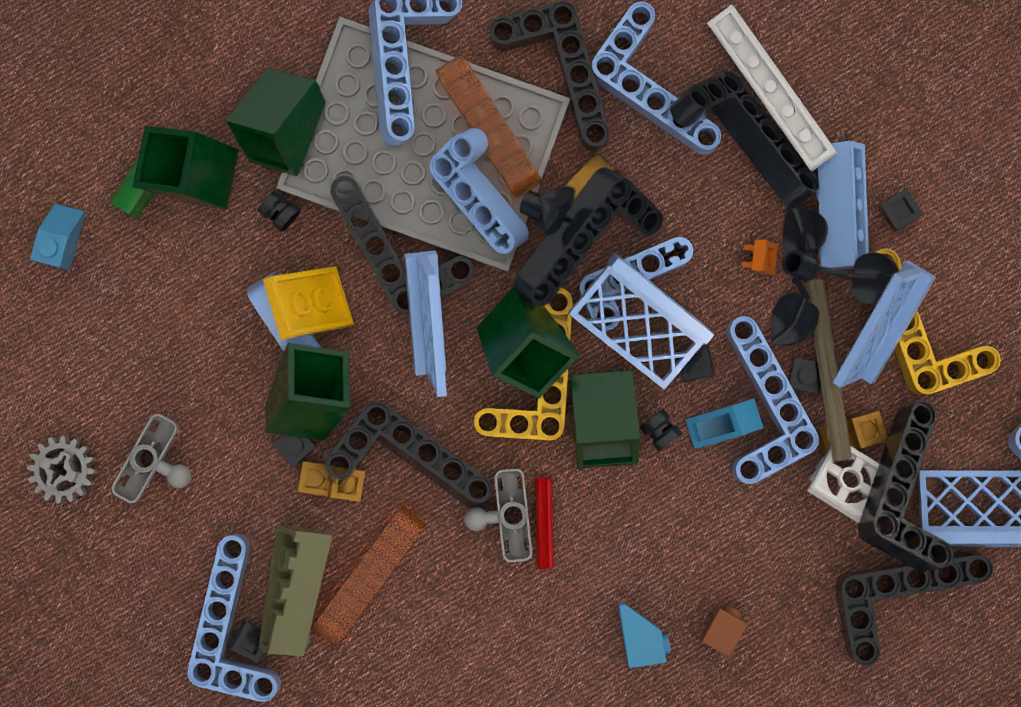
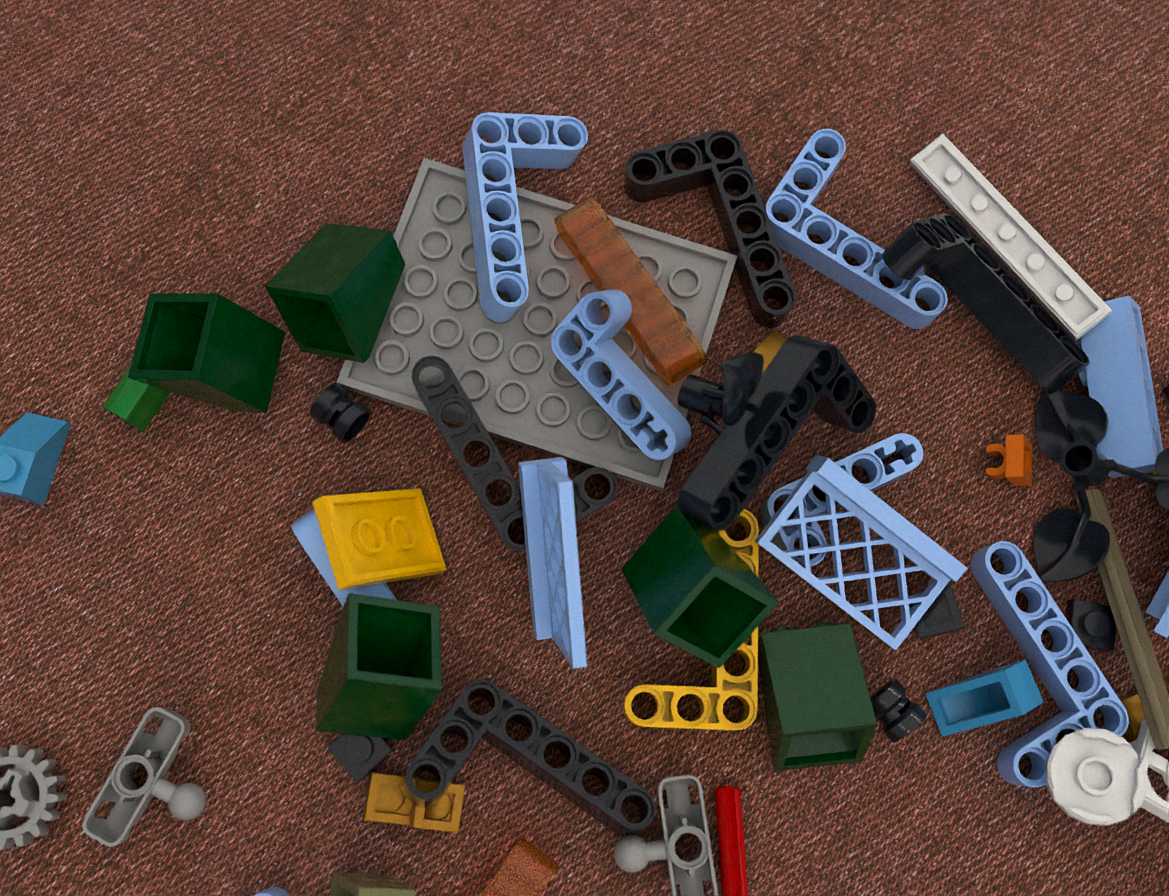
camera: 10 degrees left, 10 degrees down
none -> white tile [1045,728,1148,826]

